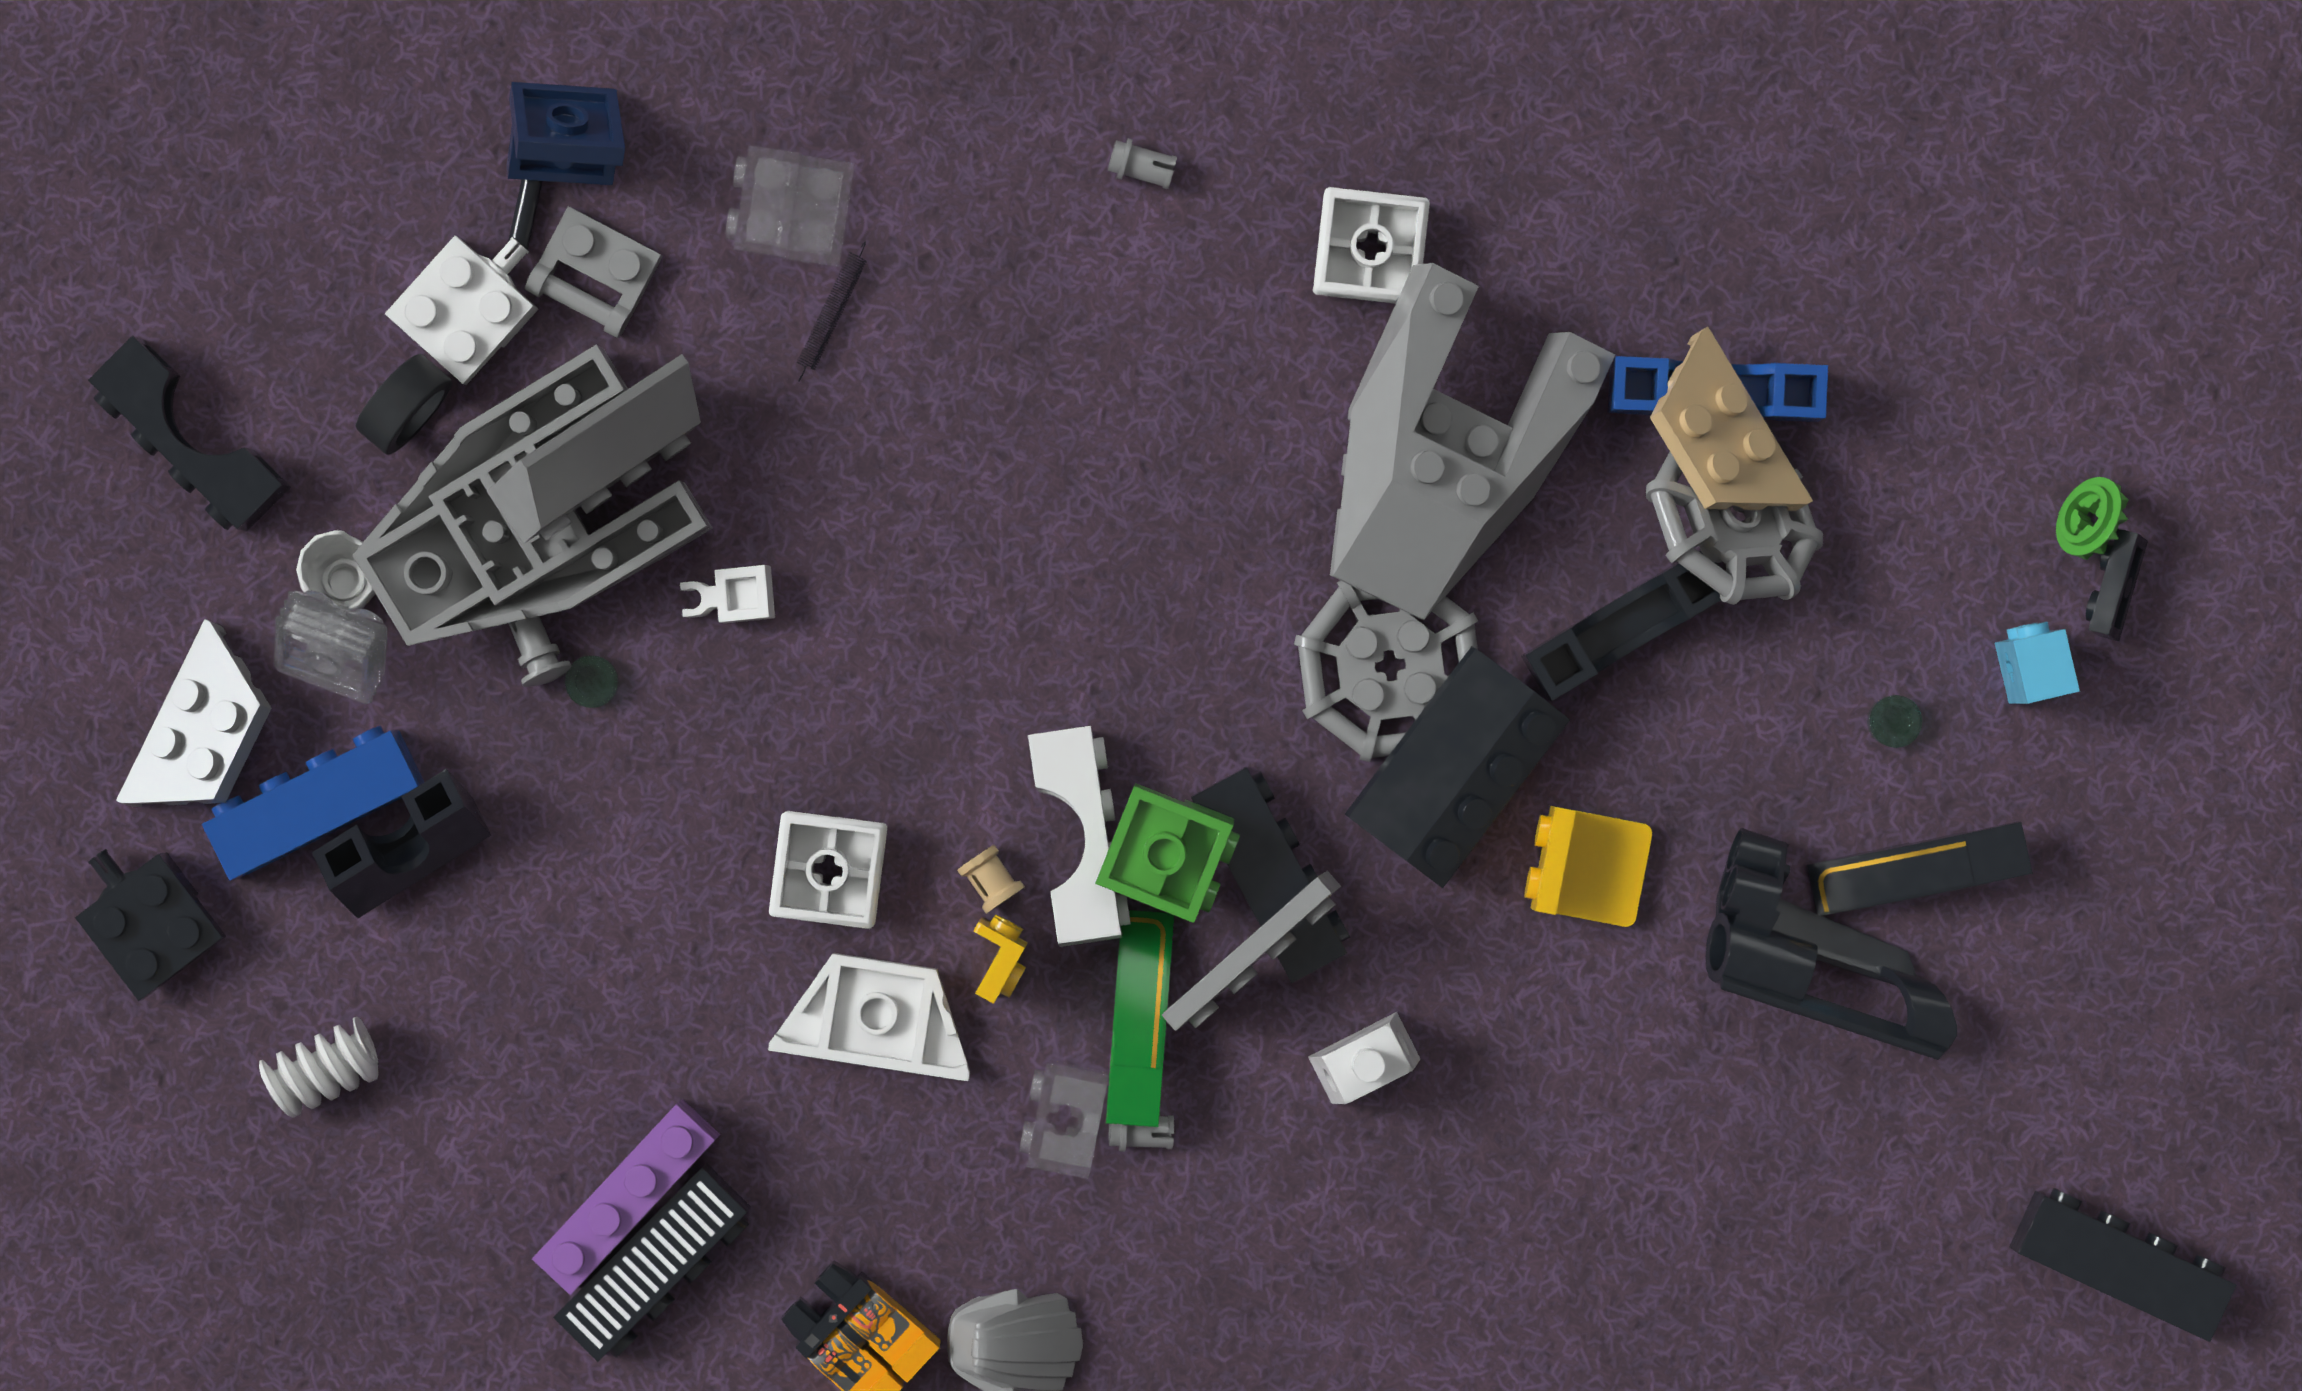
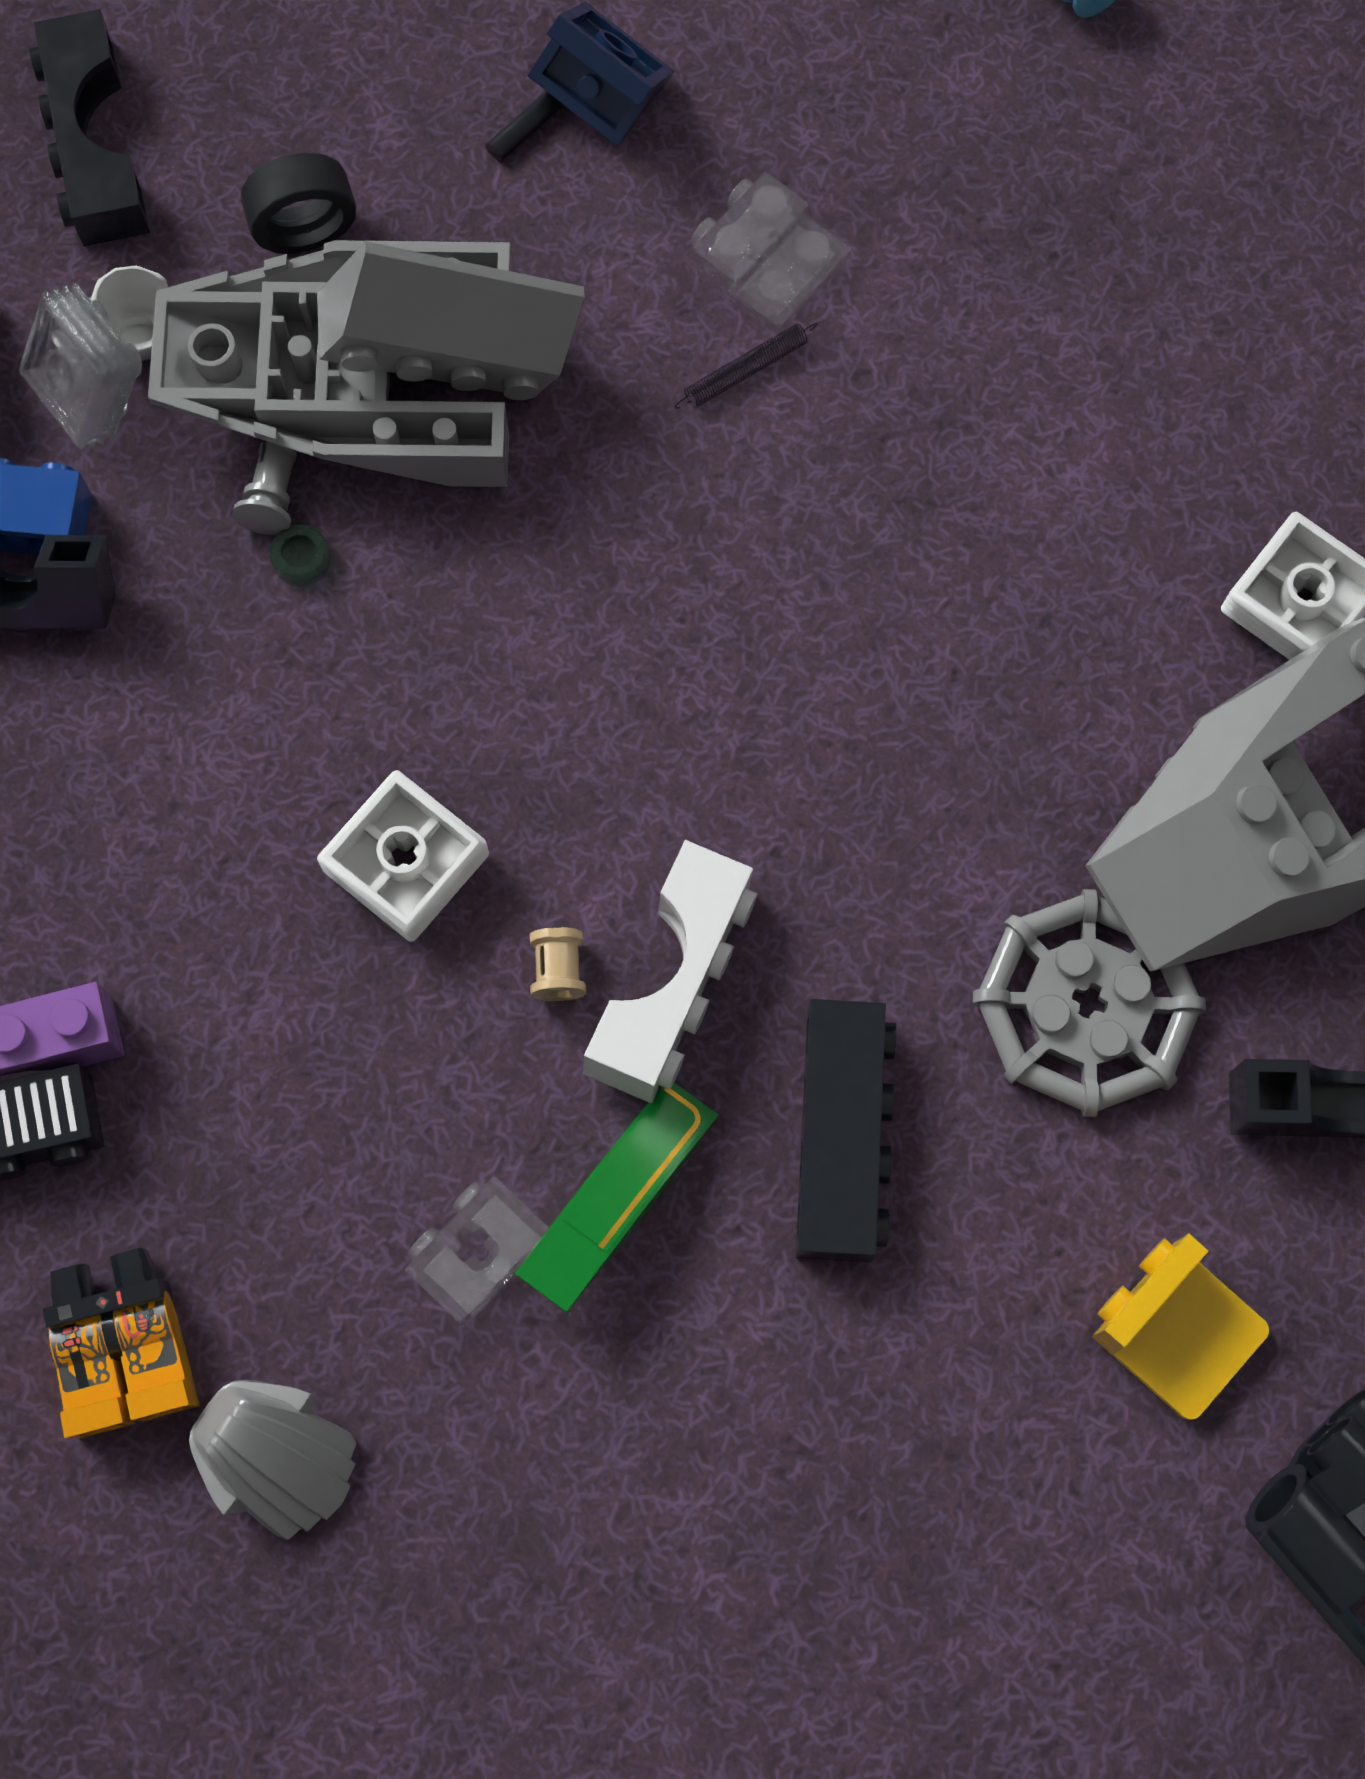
camera: 30 degrees right, 15 degrees down
white plate [385,236,538,385] -> none
light grey plate [525,206,663,339] -> none
white plate [680,565,775,623] -> none
white wing [768,953,970,1081] -> none
yellow bracket [973,914,1028,1004] -> none
bright green plate [1095,783,1240,923] -> none
light grey pin [1108,138,1177,189] -> none
light grey pin [1108,1115,1174,1152] -> none
light grey wing [1162,870,1341,1031] -> none
white torso [1308,1012,1420,1104] -> none
black slope [1345,646,1570,888] -> none

